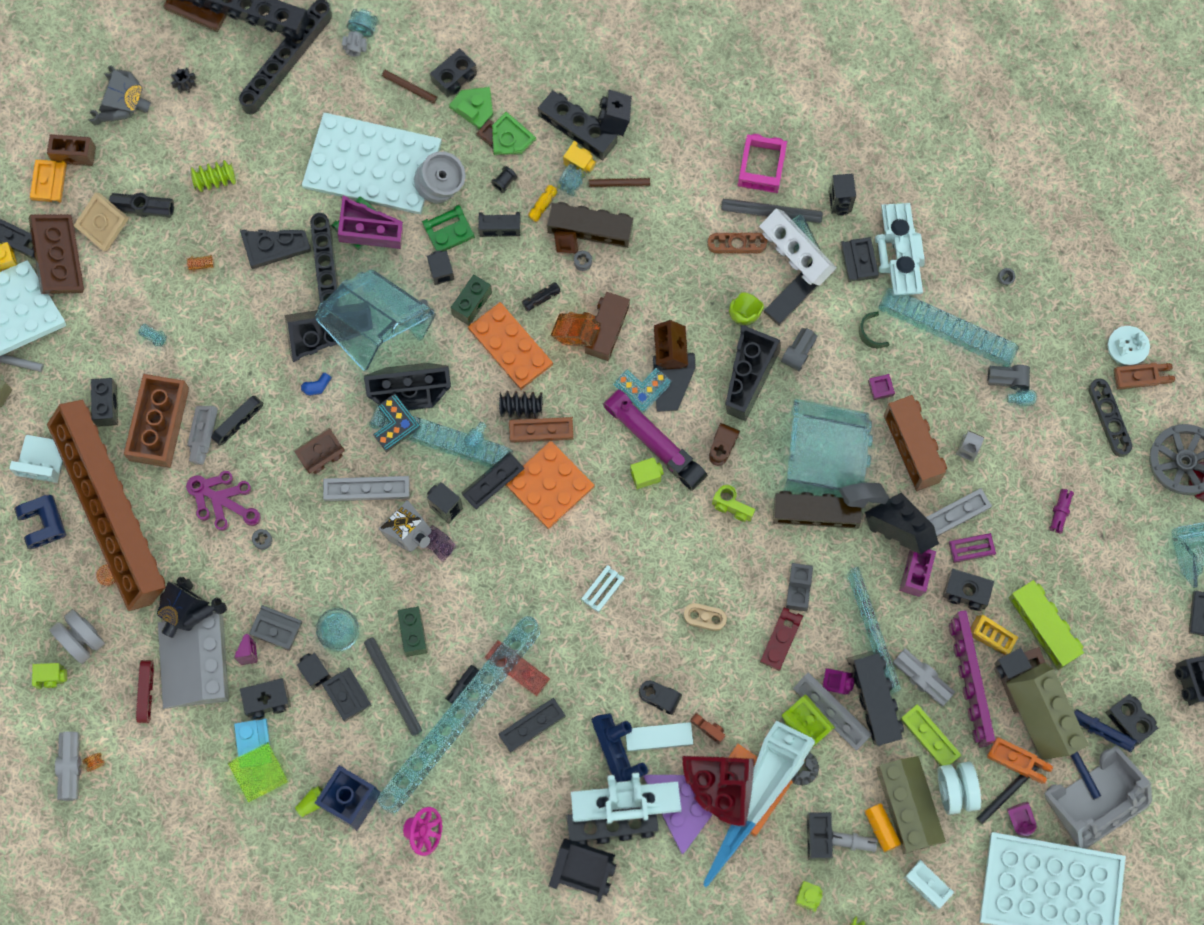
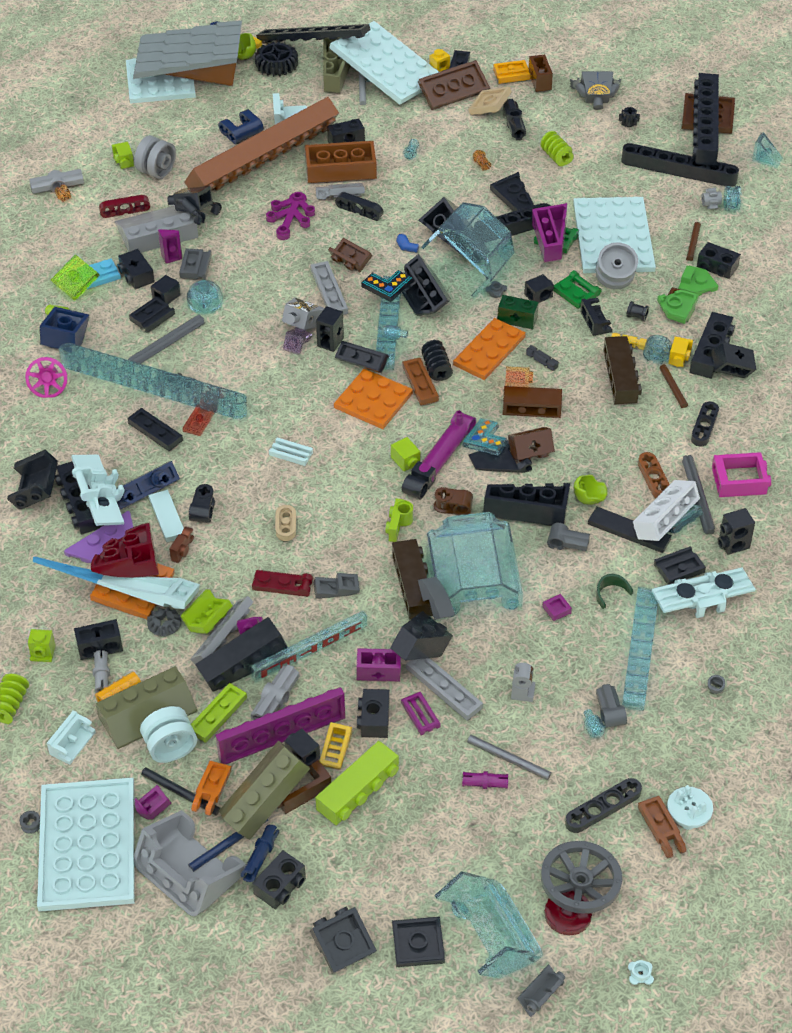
camera: 75 degrees right, 25 degrees down
dark grey bush [252,529,272,550] -> none
dark green brick [397,606,428,657] -> none
reddish brown tile [554,231,578,254] -> none
dark grey bush [574,251,592,271] -> none
dark orange brick [883,395,947,491] -> none
none -> flat silver bar [467,735,551,780]
none -> black beam [691,401,719,447]

